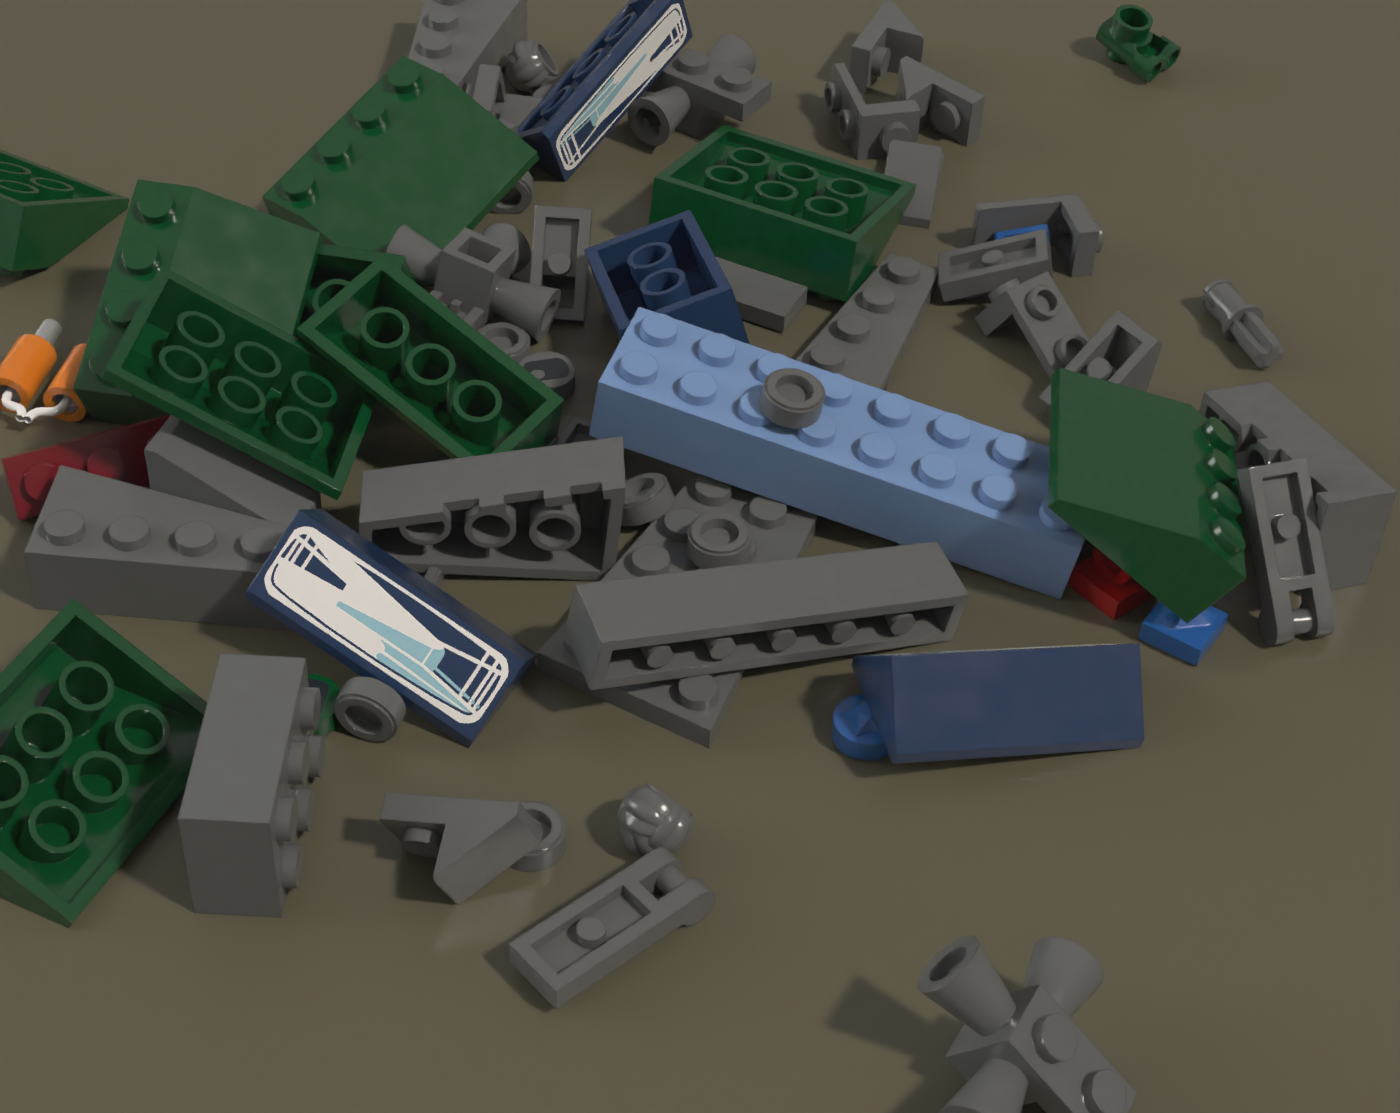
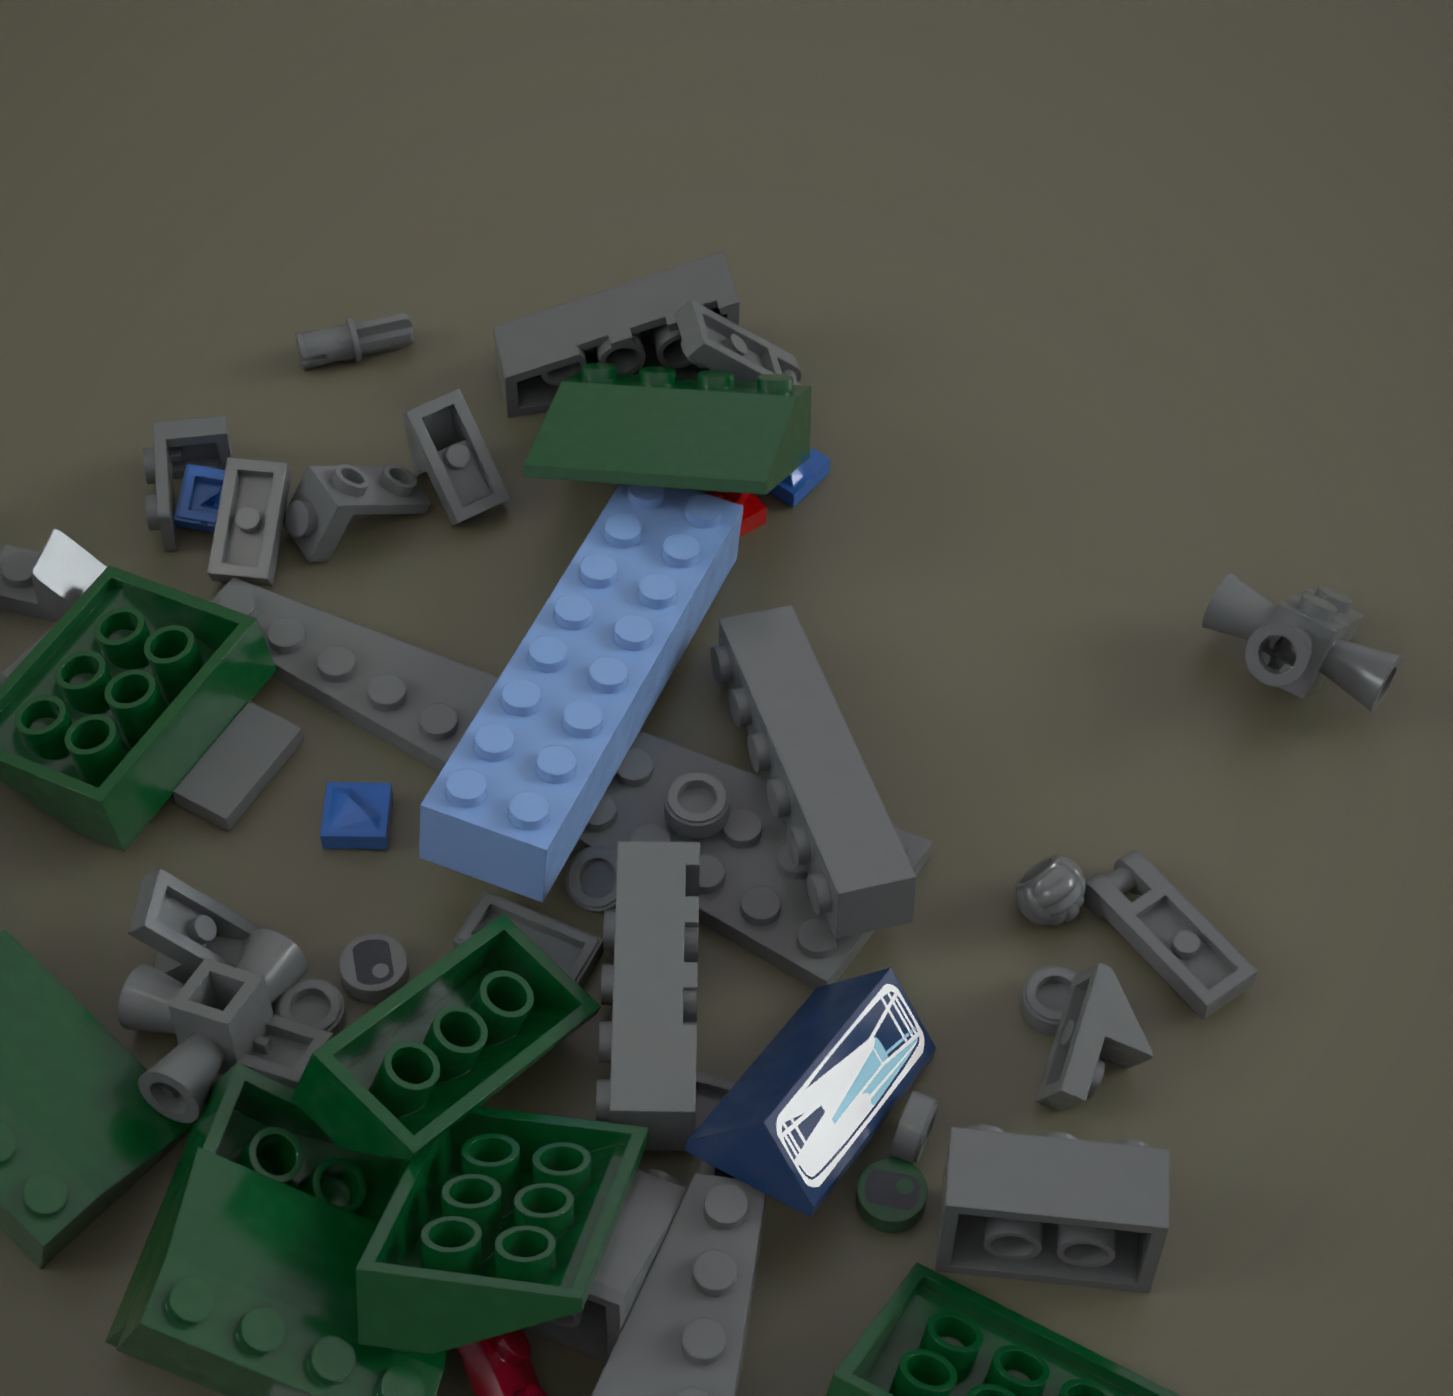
camera: 85 degrees left, 10 degrees up
dark blue brick [584,210,750,344] -> none
dark grey tile [759,368,826,429] -> none
blue tile [831,694,888,760] -> none
dark blue slope [852,643,1144,764] -> none

